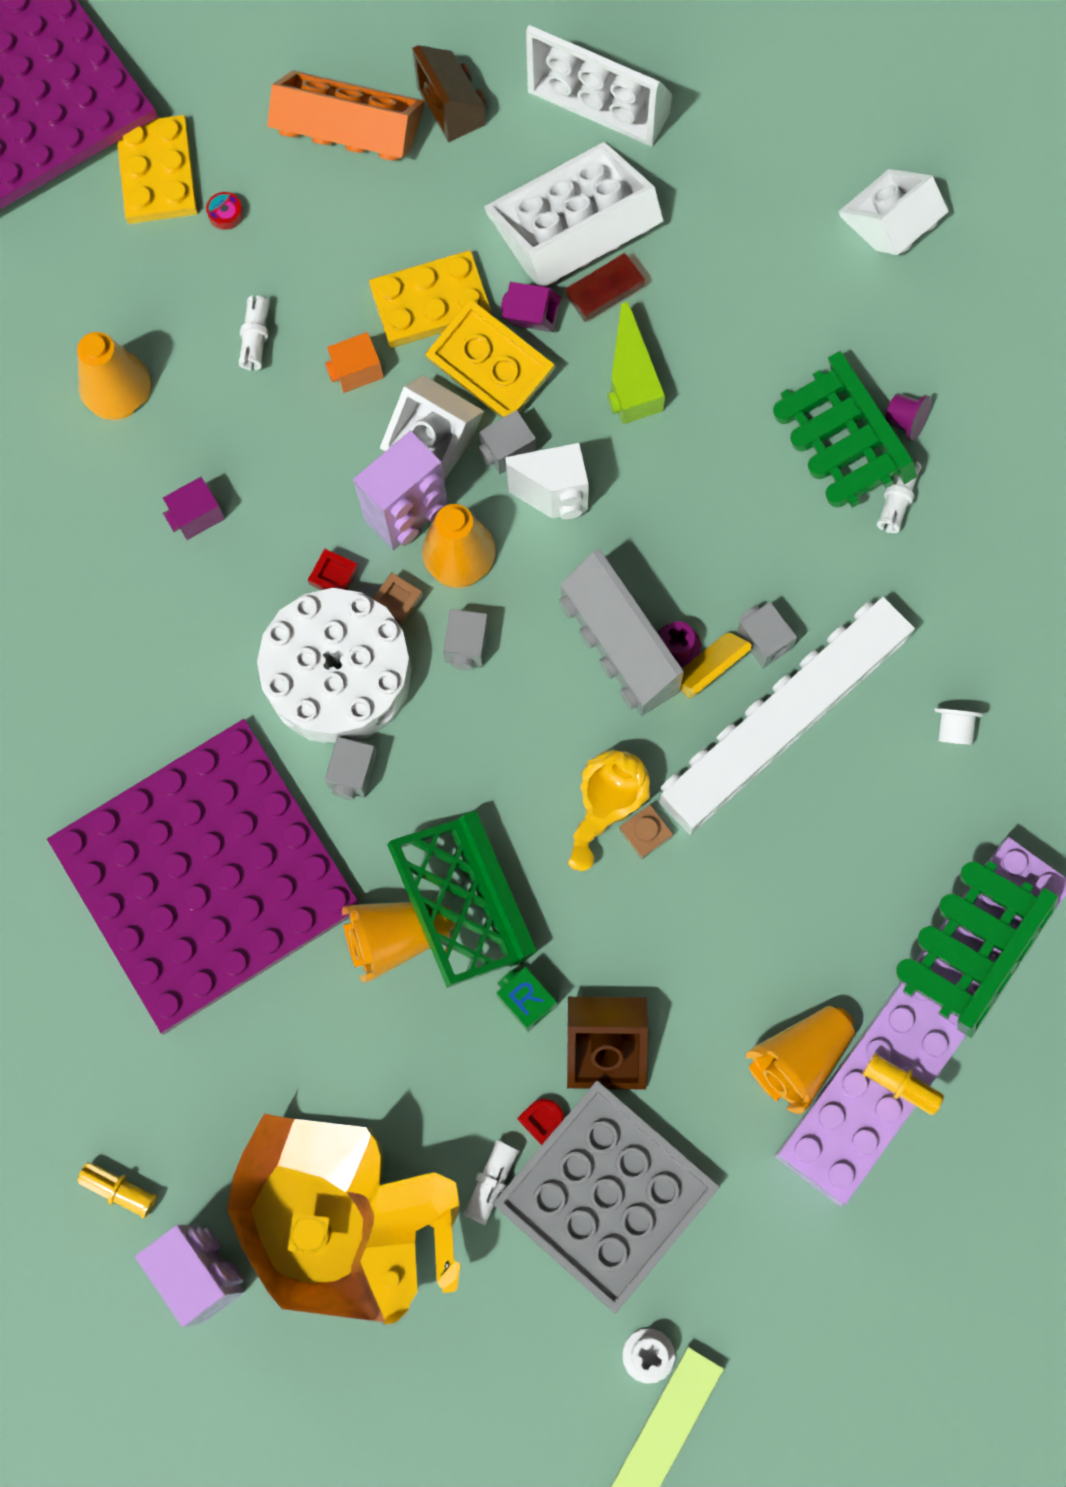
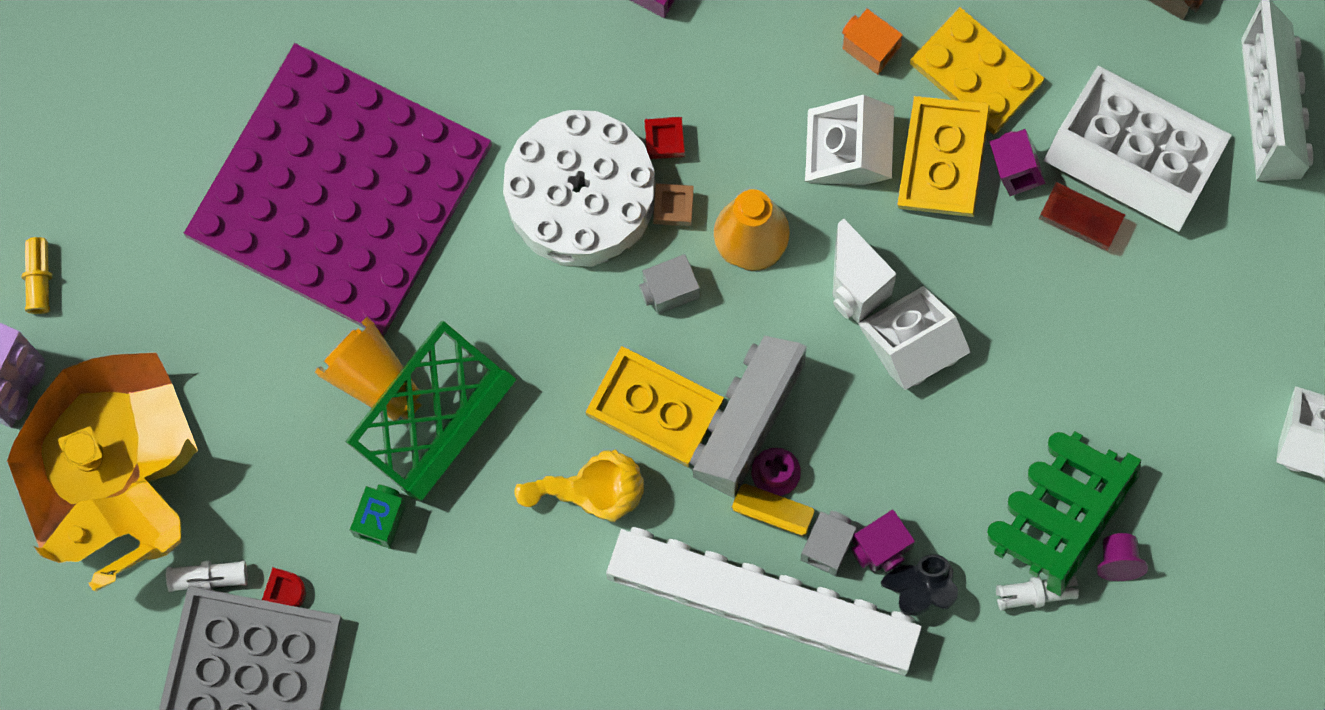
camera: 60 degrees right, 0 degrees up
light grey brick [325,737,378,800] -> none
lavender brick [353,430,448,551] -> none
light grey brick [477,410,537,475] -> none
reddish brown slope [567,997,648,1090] -> none
lime slope [606,301,665,424] -> none
medium nougat plate [619,805,673,859] -> none
none -> yellow plate [585,346,724,467]
none -> magenta brick [851,509,915,573]
none -> white slope [859,286,971,390]
none -> black plate [881,555,958,616]

